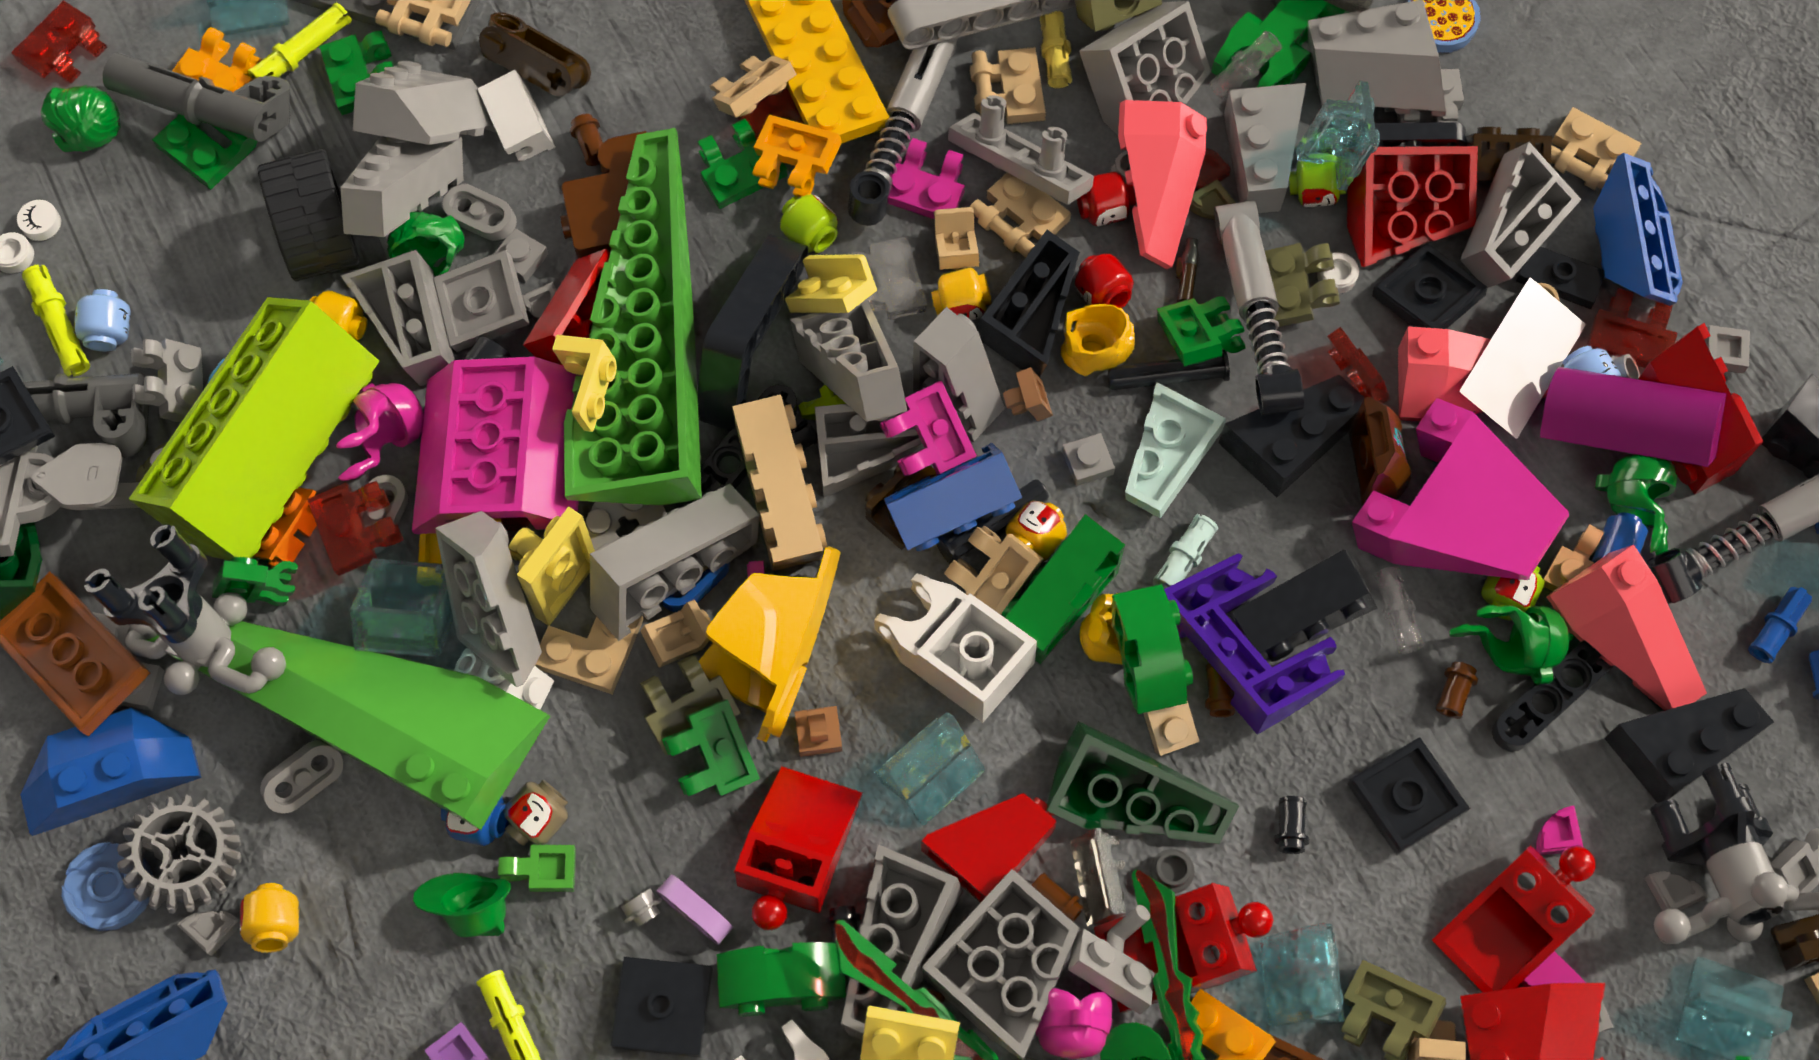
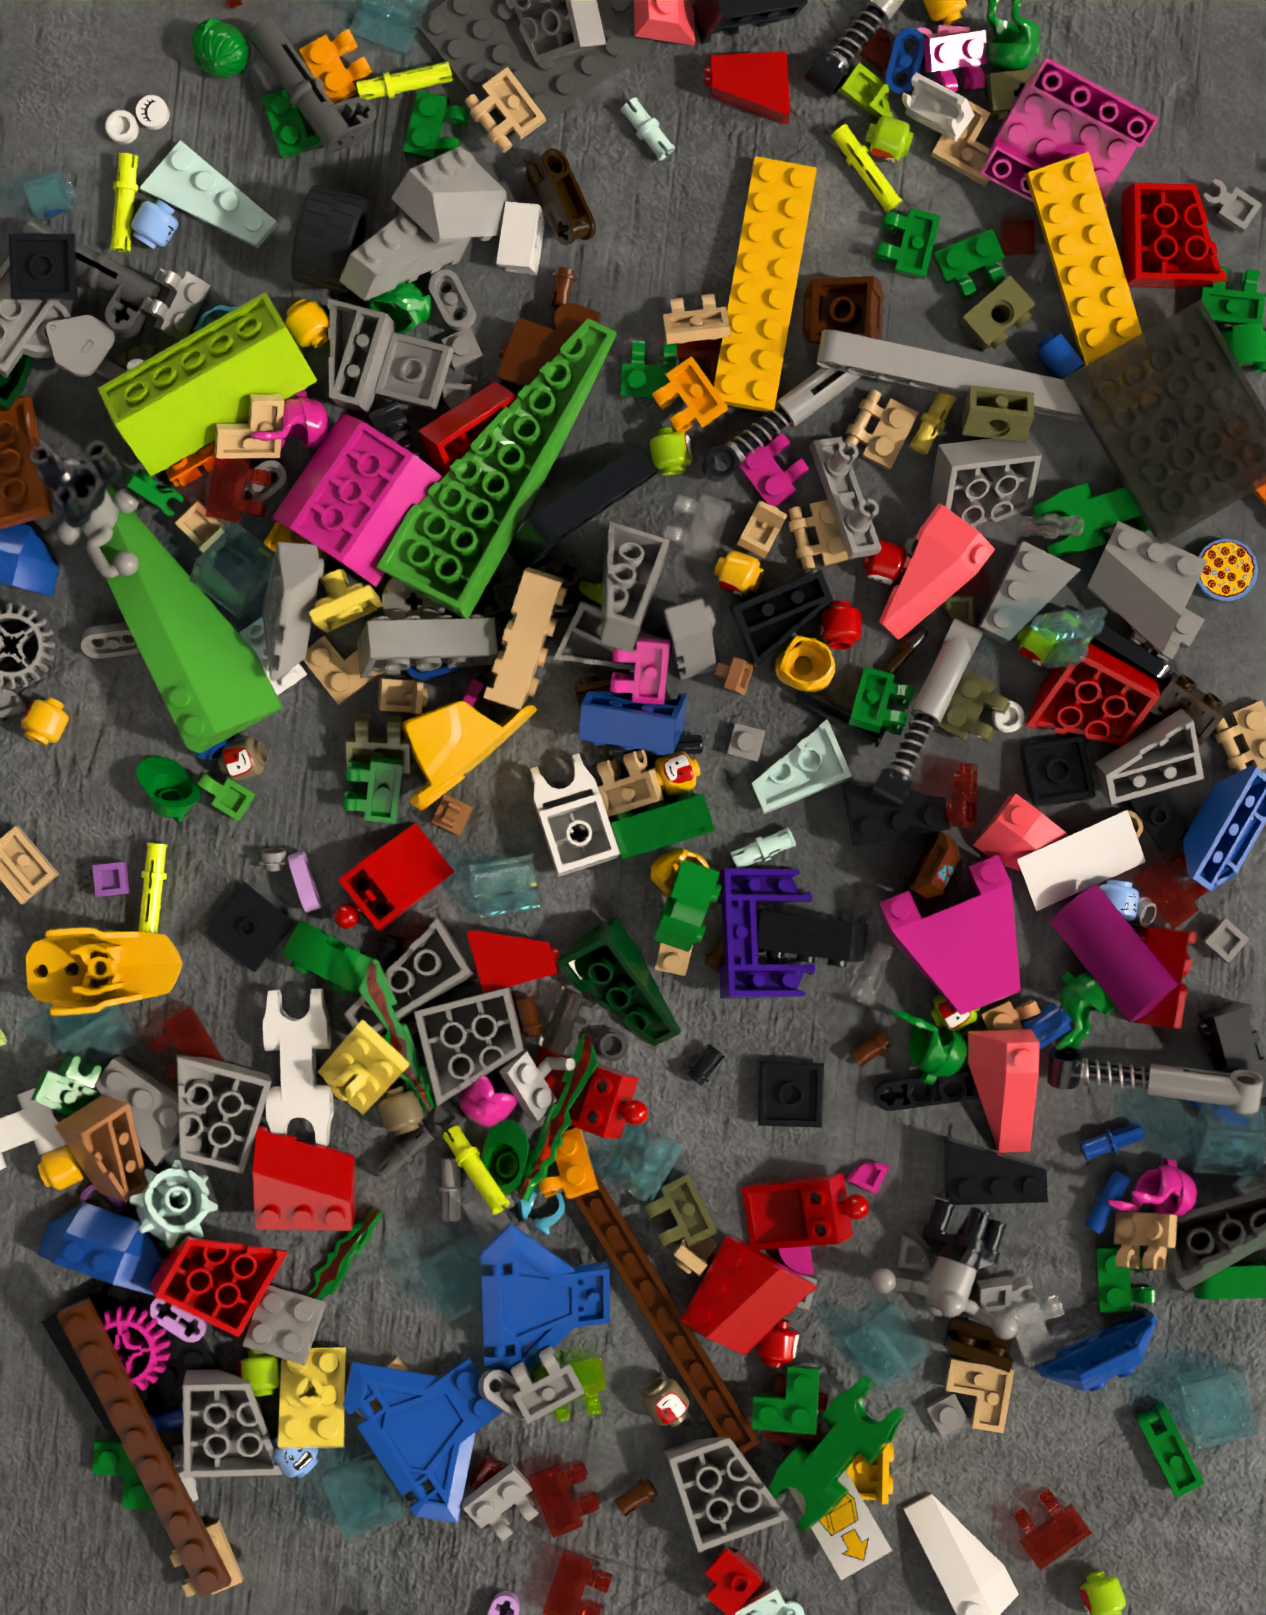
camera: 30 degrees right, 20 degrees up
light yellow bracket [552,335,617,432] -> none
light yellow bracket [785,254,877,313] -> none
none -> light aqua wing [140,140,278,248]
none -> tan bracket [175,499,225,553]
none -> tan plate [214,394,284,459]

